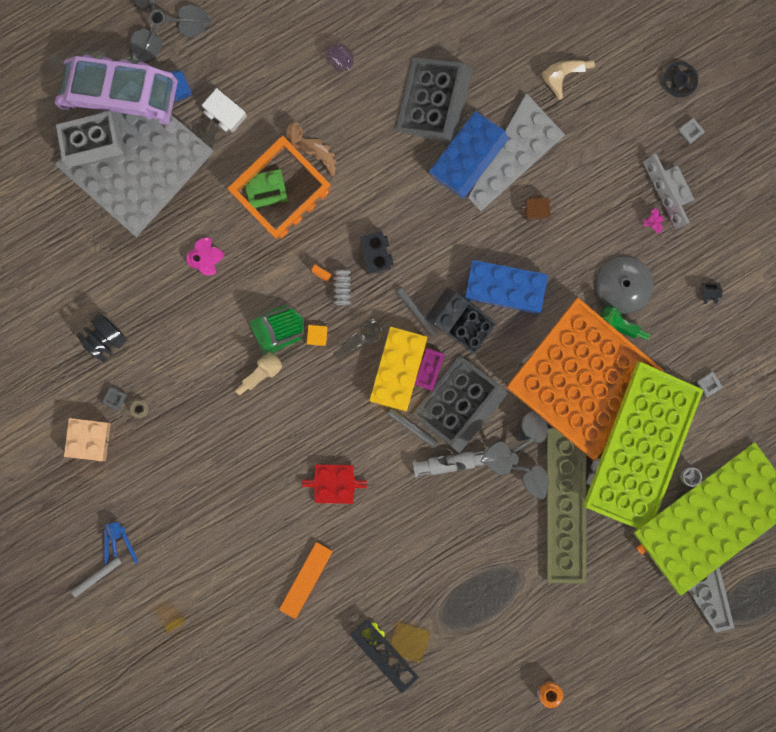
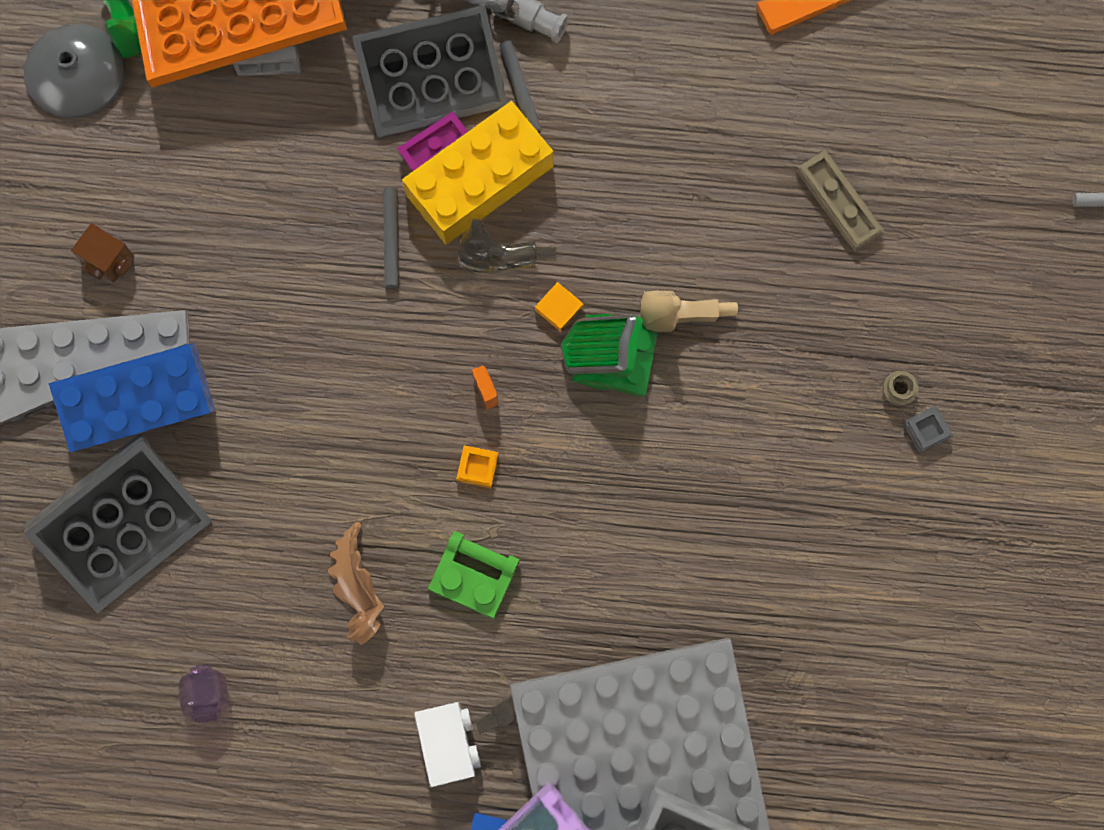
camera: 145 degrees left, 10 degrees down
light nougat brick [64,418,111,461] -> none
black wheel [76,312,128,363] -> none
blue plant [103,522,138,565] -> none
clear yellow tile [164,616,186,633] -> none
dark pink plate [186,237,224,275] -> none
orange window [227,136,331,240] -> none
red plate [302,464,367,504] -> none
light grey piece [334,270,351,305] -> none
black brick [360,231,394,275] -> none
black slope [425,288,496,355] -> none
blue brick [465,260,548,314] -> none
none -> light orange tile [456,445,499,488]
none -> dark tan tile [796,150,884,252]

